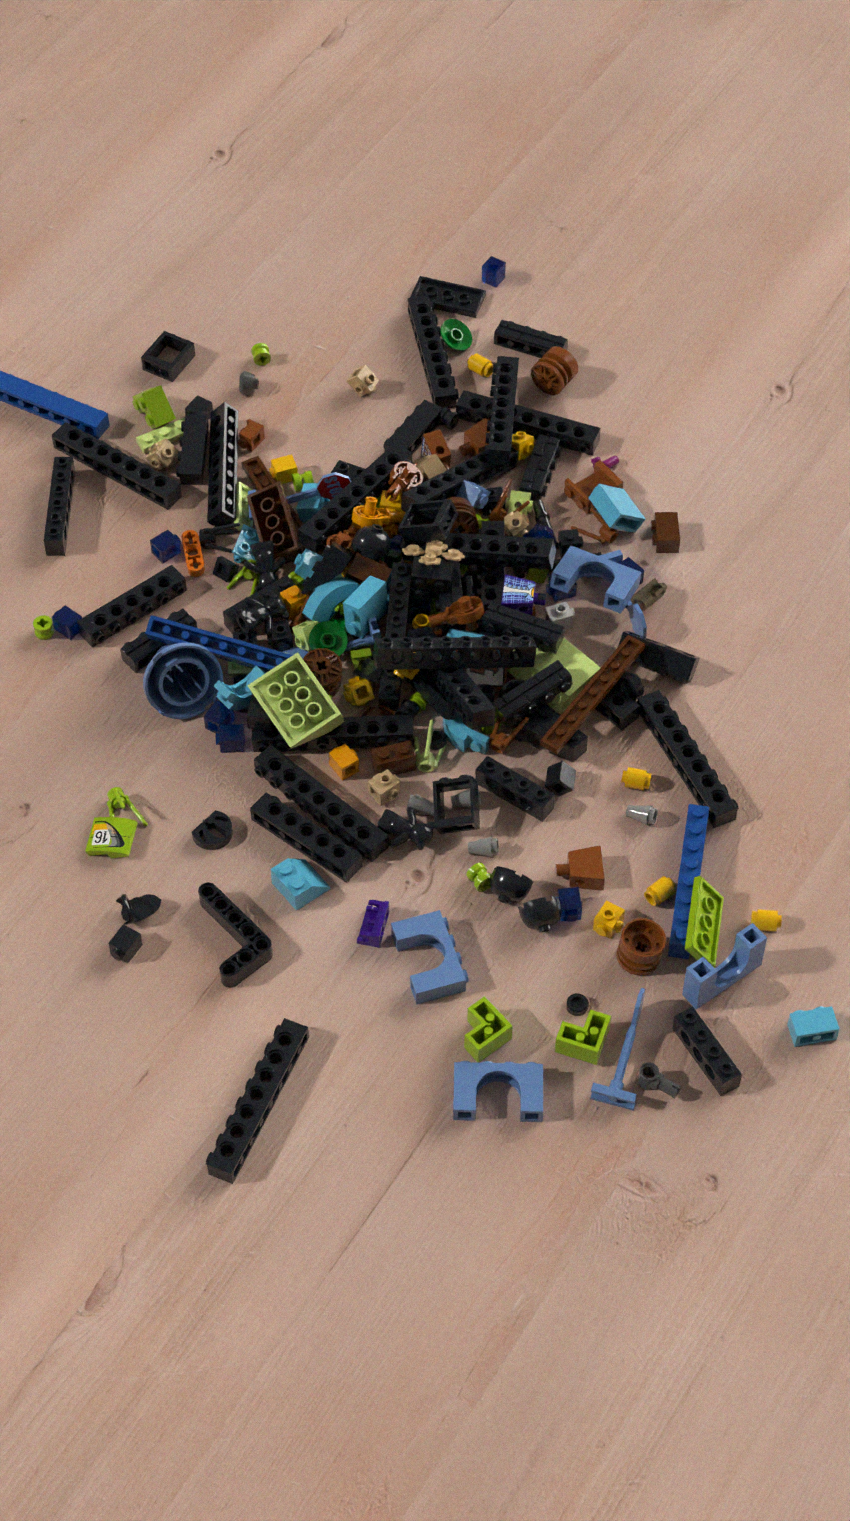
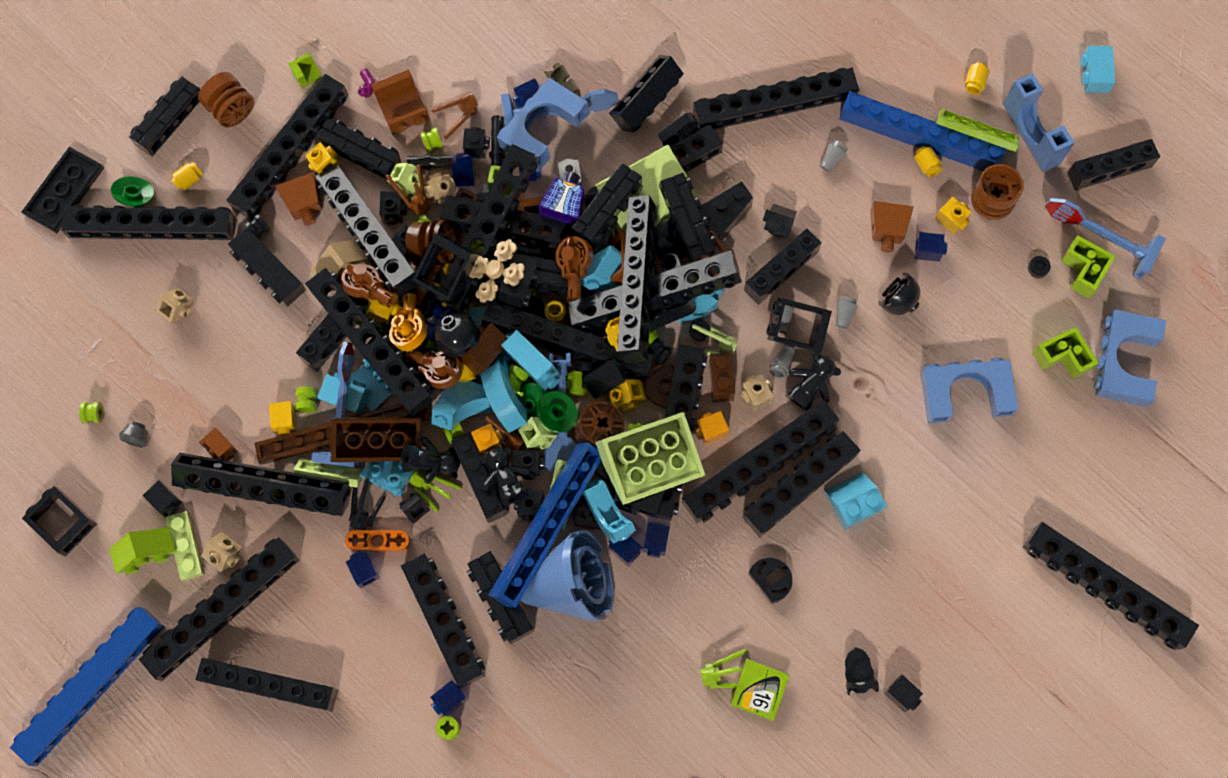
camera: 75 degrees left, 20 degrees up
black brick [176,414,209,485] -> none
black beam [198,882,273,988] -> none
black slope [301,542,354,594] -> none
dark purple hinge [357,900,390,948] -> none
dark orange torso [421,429,451,470] -> none
medium blue brick [456,480,490,509] -> none
lime wheel [466,862,492,892] -> none
clear blue brick [482,256,506,288] -> none
black brick [484,356,519,465] -> none
black cylinder [518,896,562,933] -> none
reddish brown plate [540,635,645,754] -> none
medium azure brick [588,484,646,533] -> none
yellow brick [621,767,652,790] -> none
dark grey pin [638,1062,681,1099] -> none
reddish brown brick [651,512,680,553] -> none
none -> lime panel [288,53,322,89]
none -> lime wheel [420,127,443,152]

